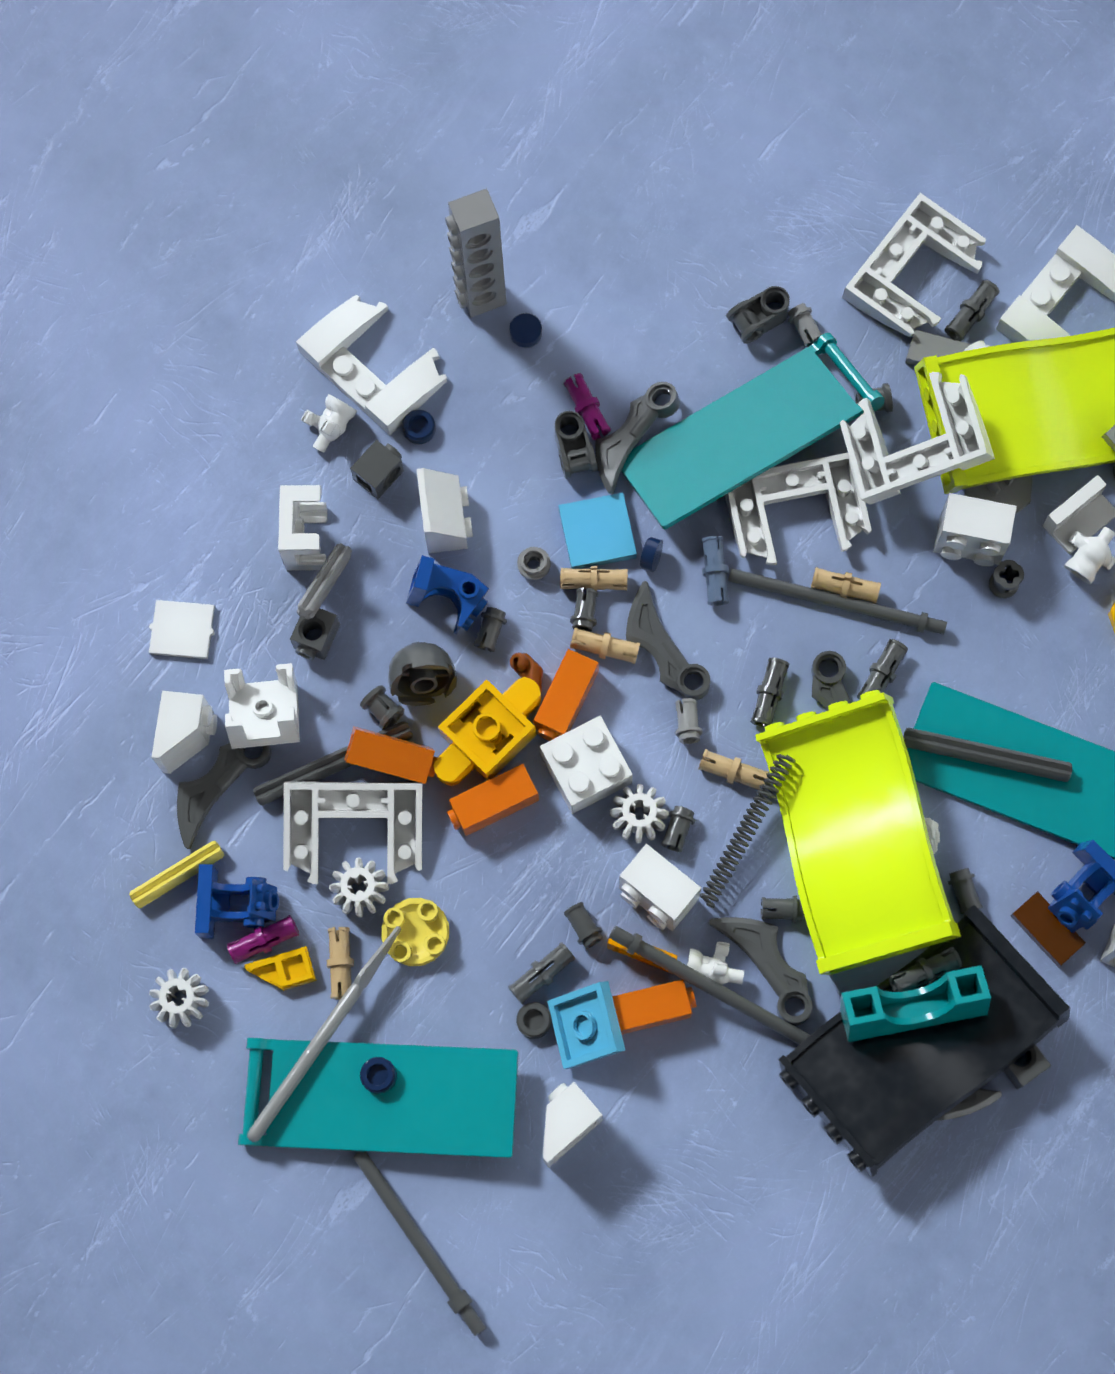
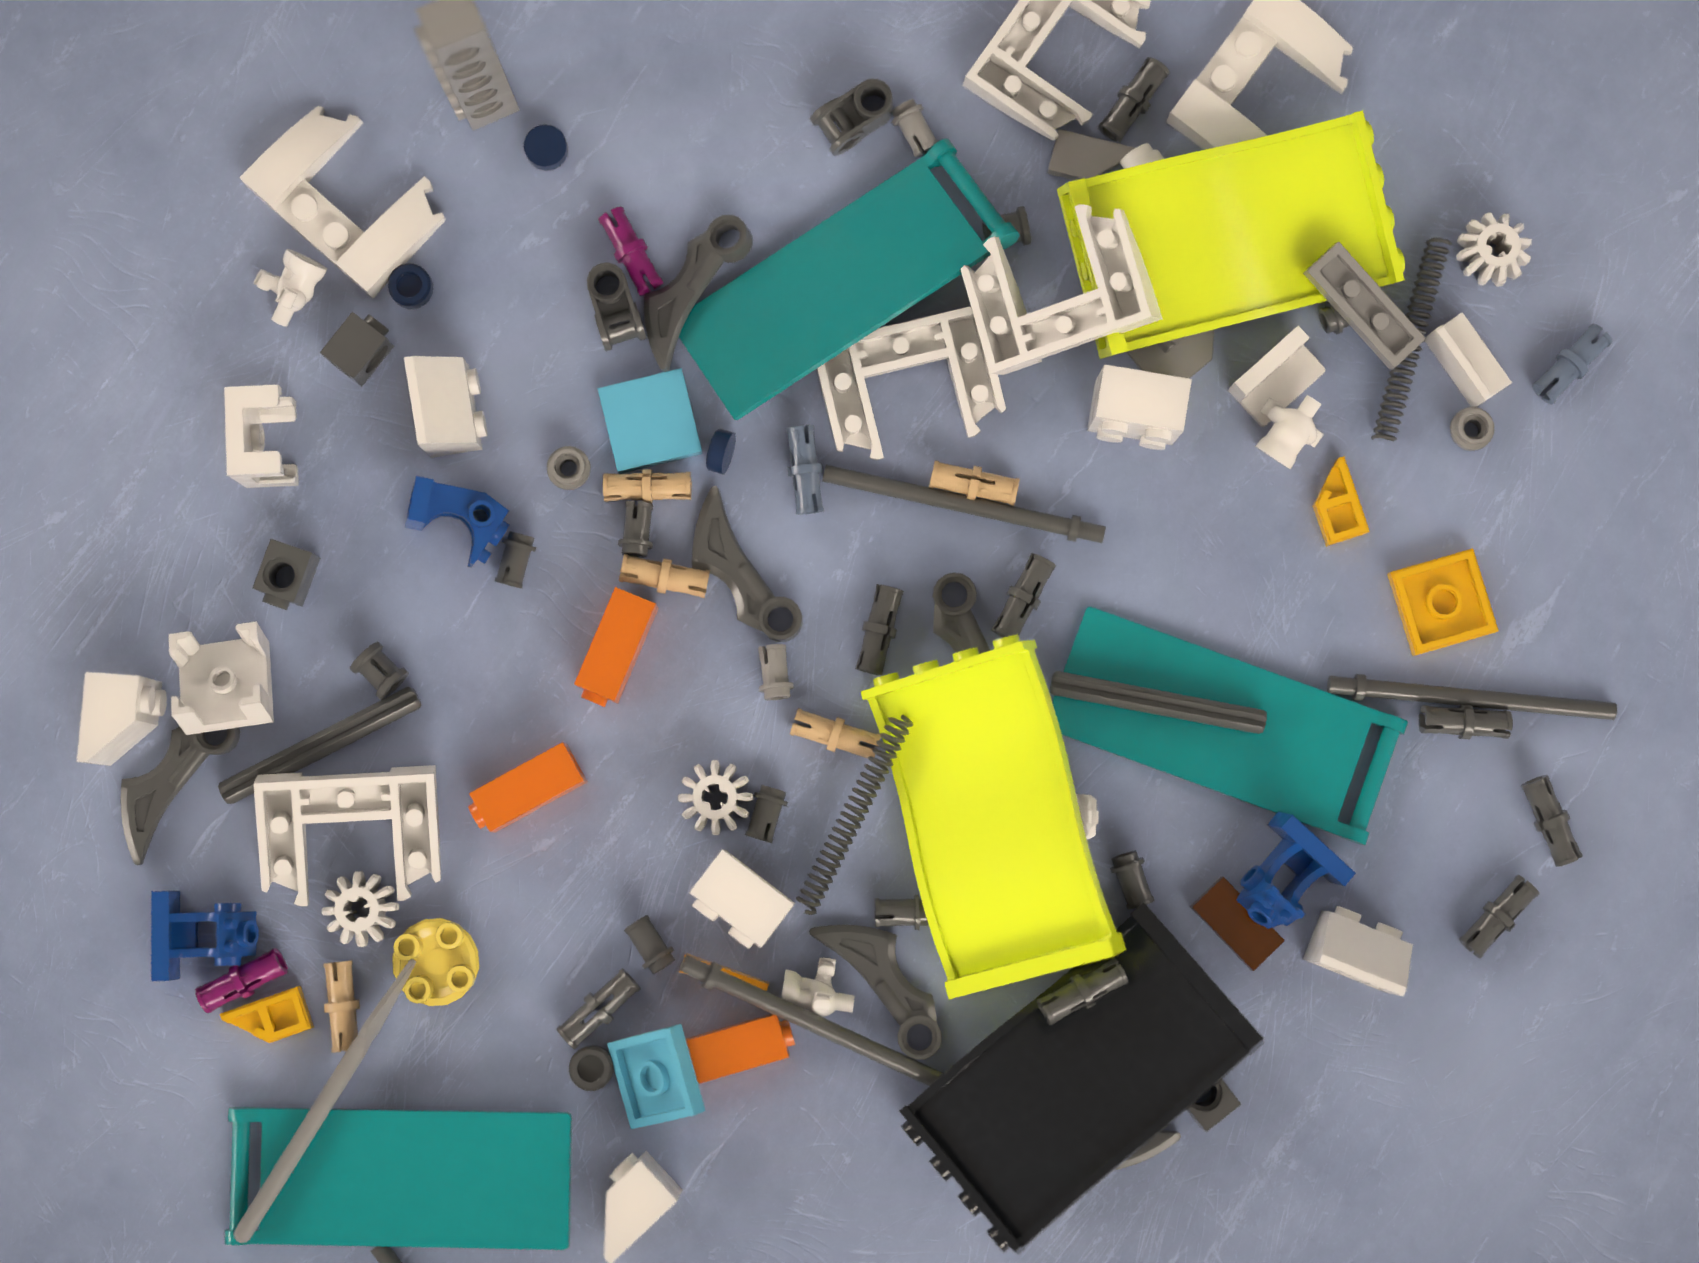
camera: 10 degrees left, 10 degrees up
light yellow axle [129,841,224,908] -> none
white piece [149,600,215,659] -> none
white gear [149,968,209,1028] -> none
light grey axle [297,543,352,620] -> none
orange brick [344,726,437,784] -> none
dark blue tile [360,1057,397,1094] -> none
dark grey cylinder [388,642,457,706] -> none
yellow brick [433,677,542,786] -> none
dark orange arm [510,652,543,692] -> none
white brick [540,715,633,814] -> none
teal arch [840,965,991,1042] -> none
dark grey bush [989,560,1024,599] -> none

